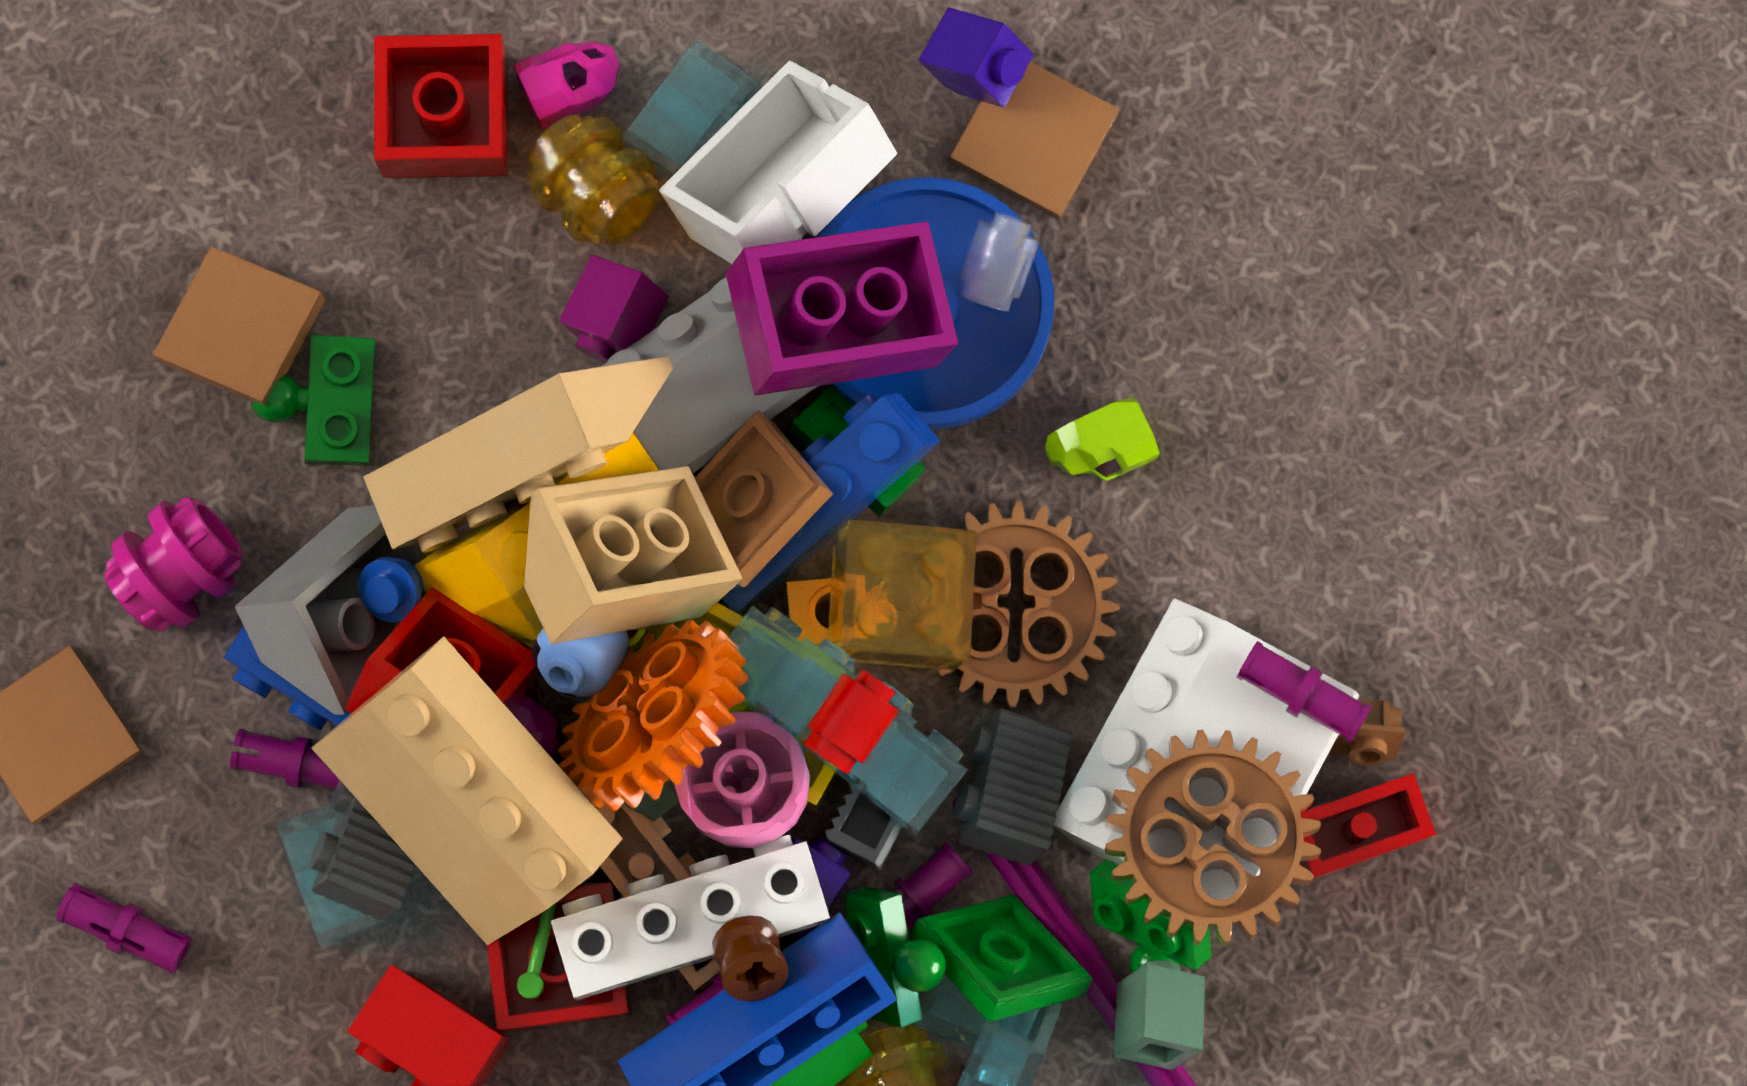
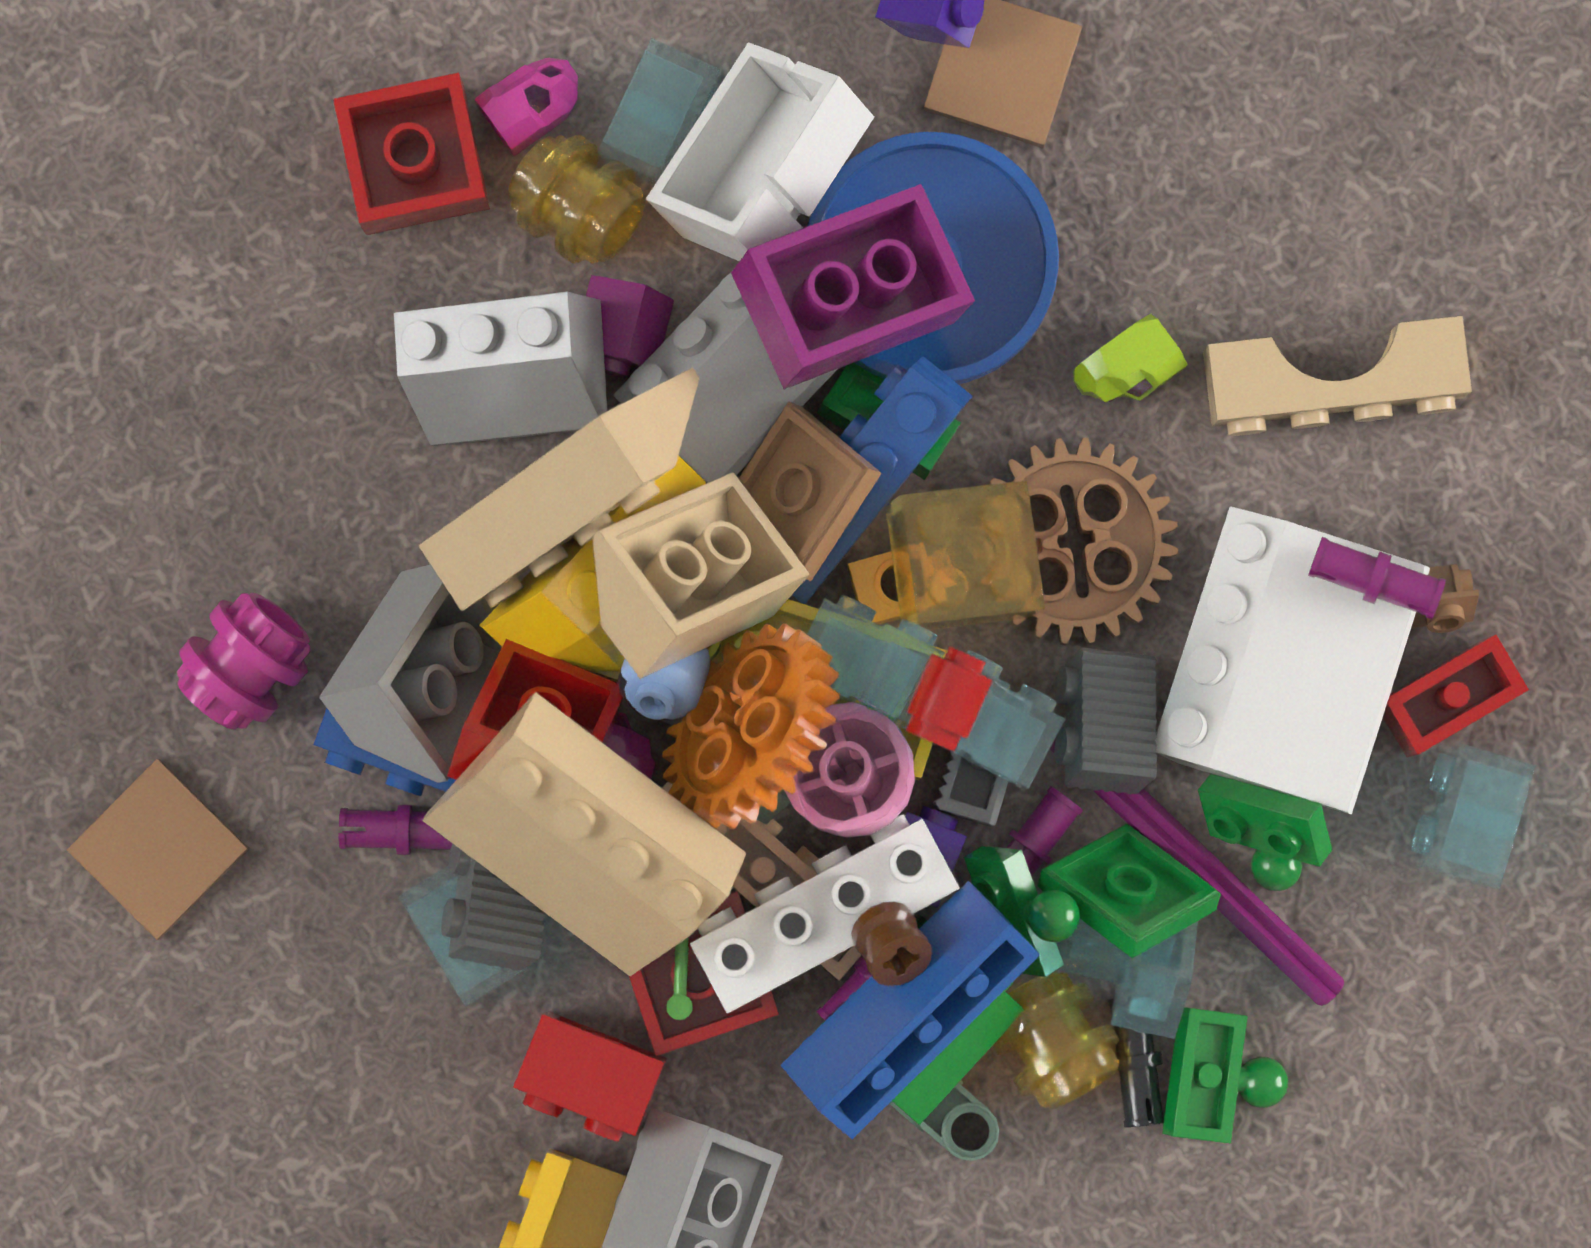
camera: 10 degrees left, 5 degrees up
magenta pin [56,883,192,975] -> none
medium nougat tile [153,246,326,406] -> none
green plate [251,335,375,466] -> none
blue plate [358,557,423,622] -> none
clear brick [960,212,1040,312] -> none
medium nougat gear [1105,729,1321,946] -> none
sand green brick [1114,960,1205,1070] -> none
none -> light grey slope [394,292,607,446]
none -> tan arch [1203,316,1472,436]
none -> clear light blue brick [1411,743,1536,890]

